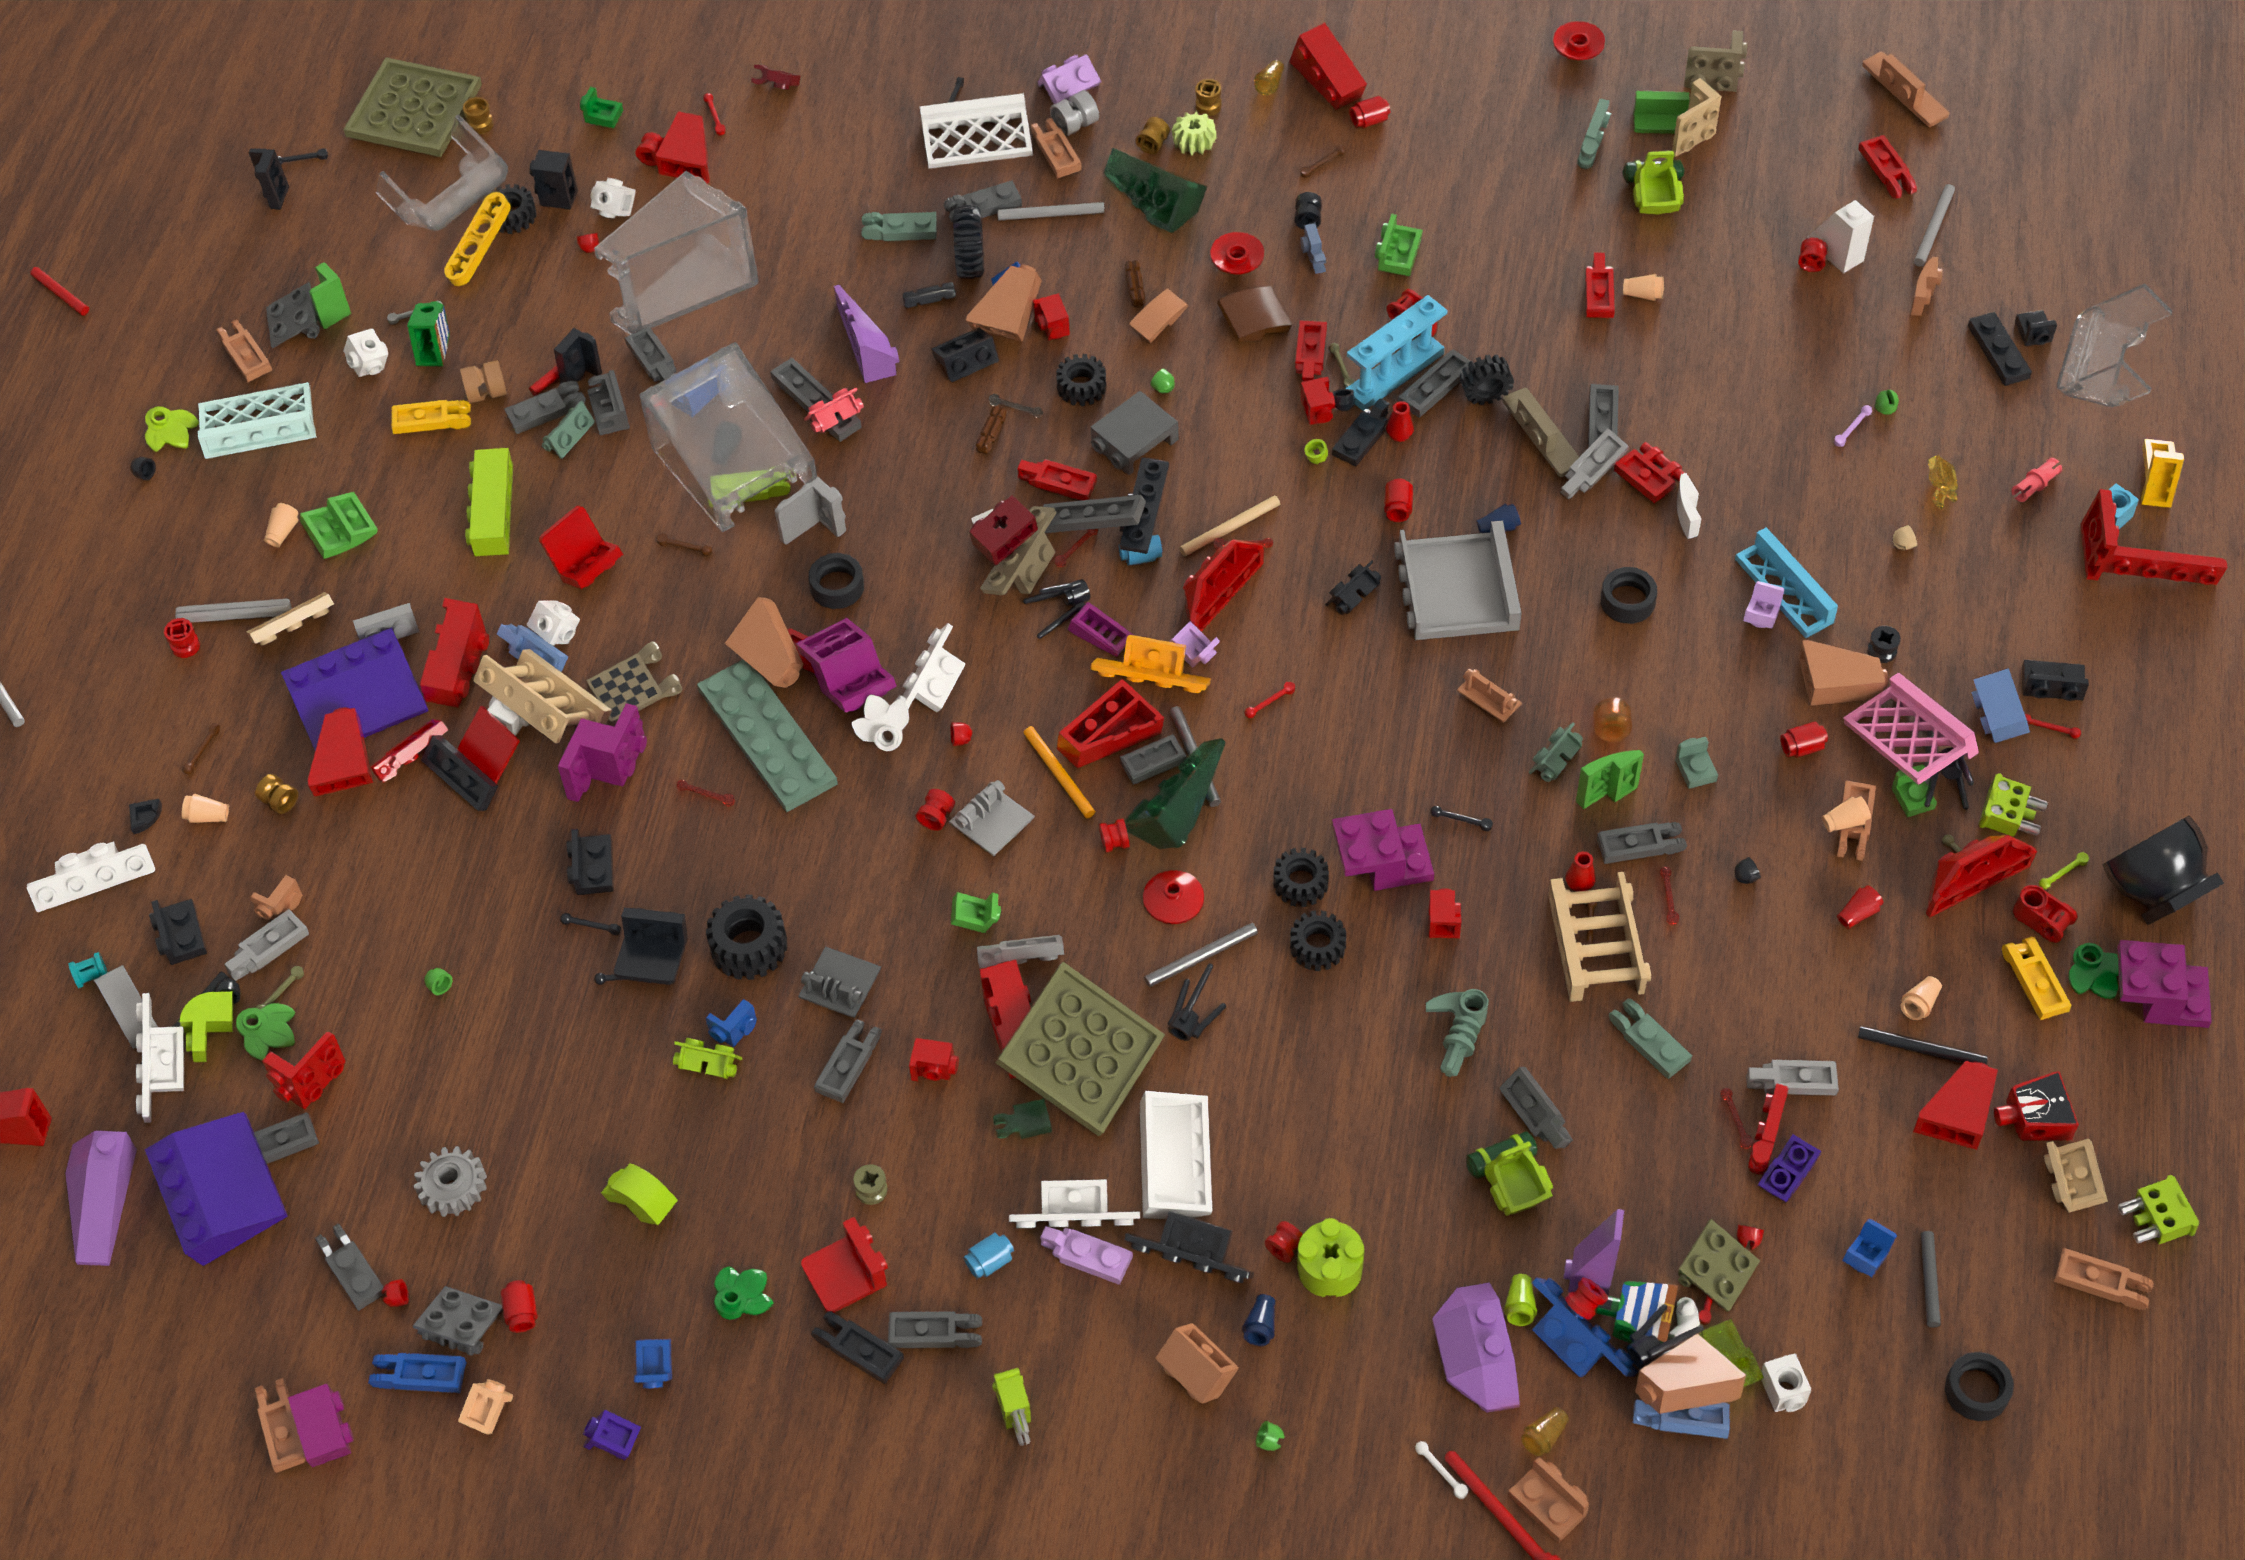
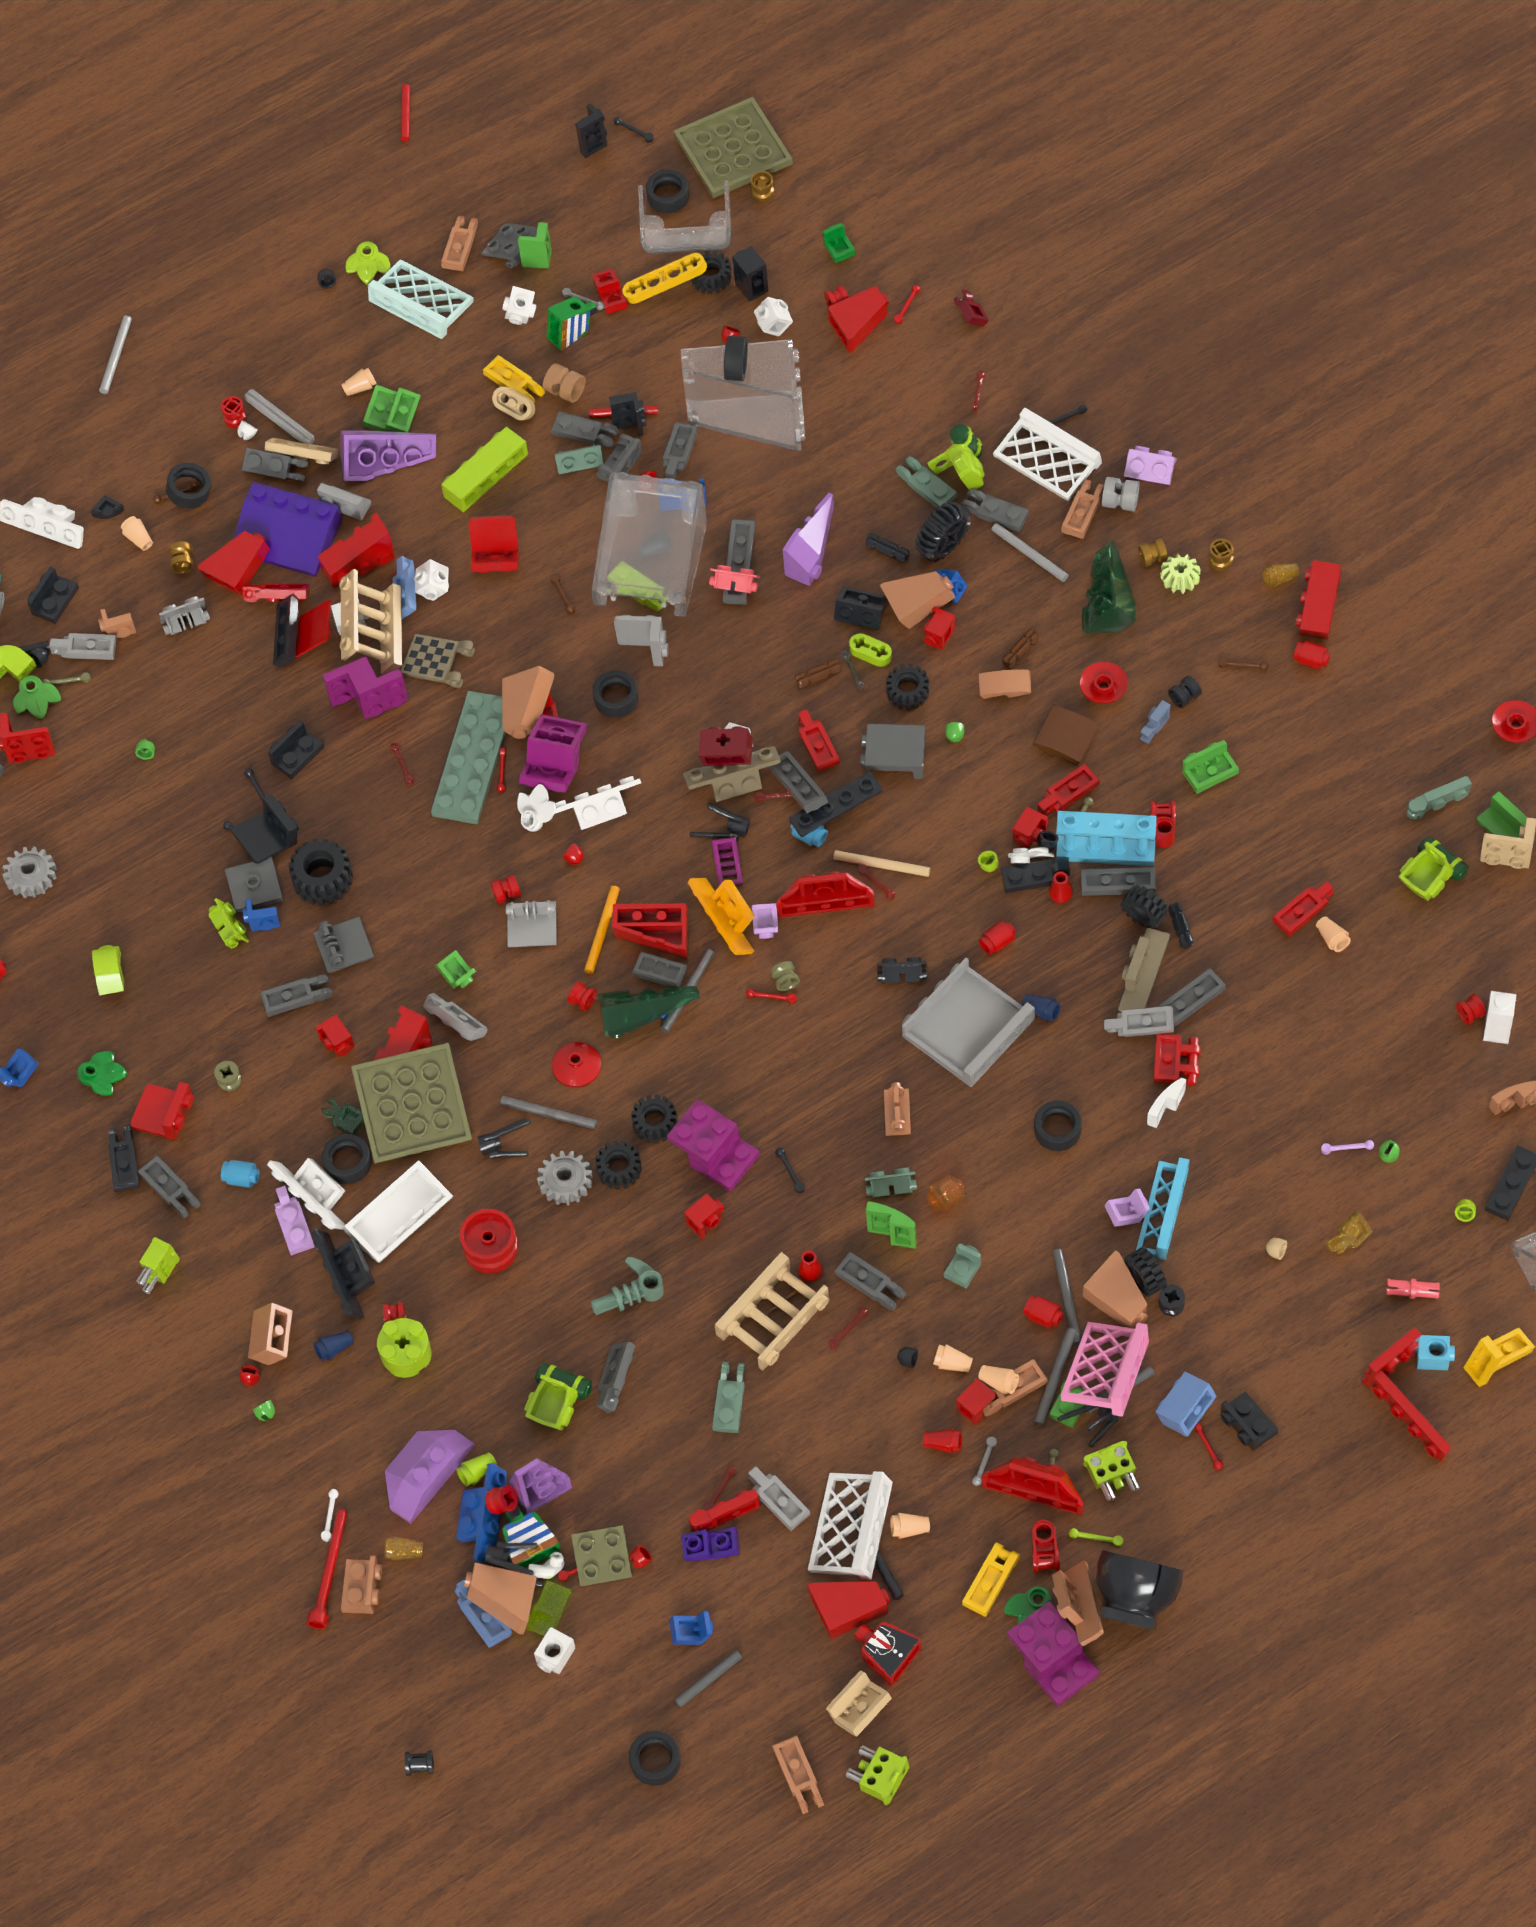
camera: 50 degrees right, 5 degrees up
none -> light grey hinge [159,596,210,636]
none -> black tyre [166,463,211,509]
none -> dark grey plate [225,857,283,914]
none -> white hinge [237,421,258,440]
none -> red hinge [239,1364,260,1386]
none -> dark grey hinge [242,448,308,481]
none -> black tyre [322,1134,371,1184]
none -> medium lavender wedge [341,430,436,481]
none -> red wheel [460,1209,518,1274]
none -> tan plate [492,387,535,420]
none -> red hinge [496,747,506,792]
none -> light grey gear [537,1151,593,1206]
none -> red slope [592,268,628,314]
none -> black tyre [646,169,689,213]
none -> black tyre [724,336,748,381]
none -> olive wheel [770,961,800,991]
none -> white fence [808,1471,893,1580]
none -> lime beam [849,634,892,667]
none -> lime piece [927,424,984,490]
none -> light nougat cone [933,1344,973,1373]
none -> red panel [956,1378,995,1426]
none -> light grey hinge [972,1437,997,1486]
none -> clear red hinge [973,371,986,412]
none -> white plate [1008,847,1054,864]
none -> dark grey bar [1034,1328,1077,1426]
none -> nougat bracket [1052,1560,1104,1646]
none -> dark grey bar [1053,1249,1081,1346]
none -> black tyre [1124,1247,1167,1297]
none -> black axle [1168,902,1194,948]
none -> lime hinge [1455,1199,1476,1222]

